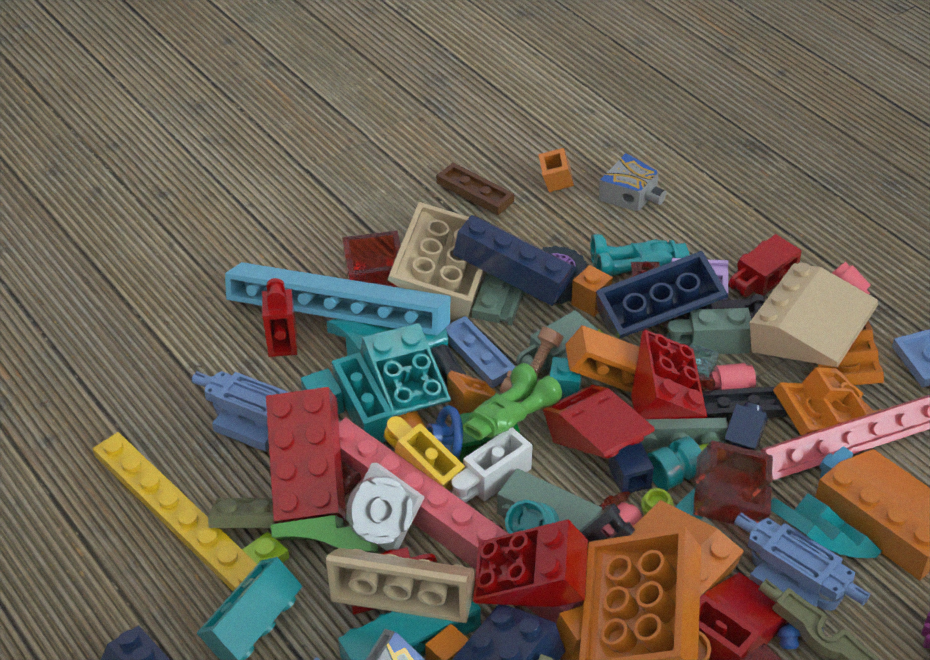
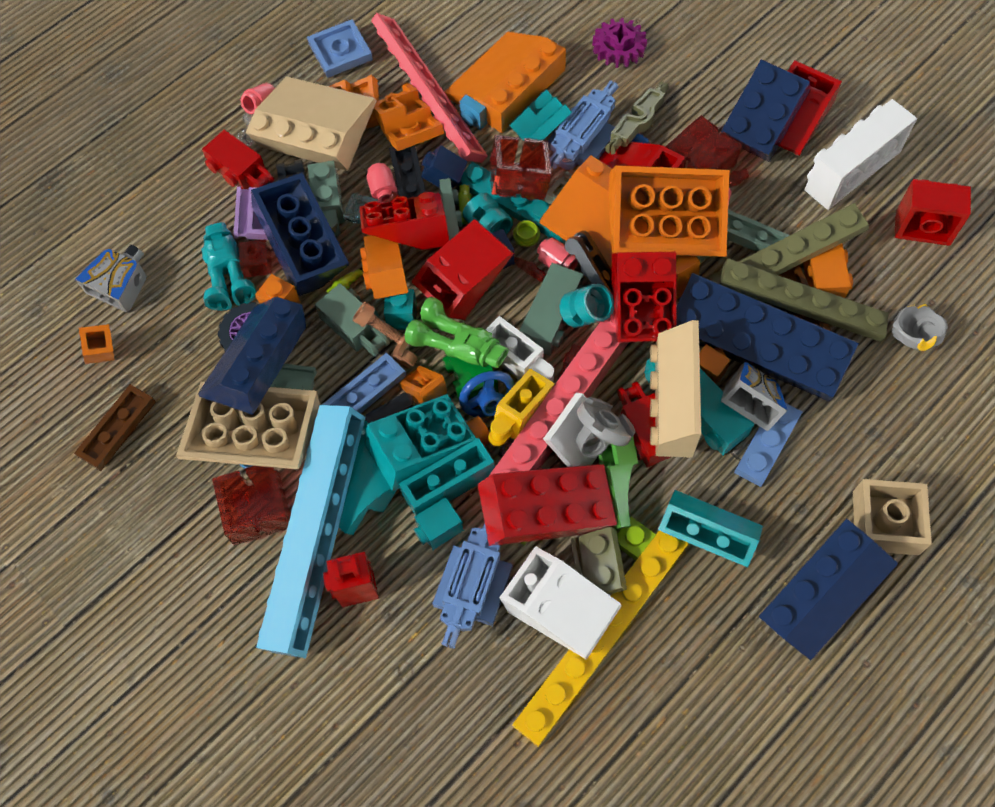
camera: 95 degrees left, 20 degrees up
none -> white slope [499,546,621,660]

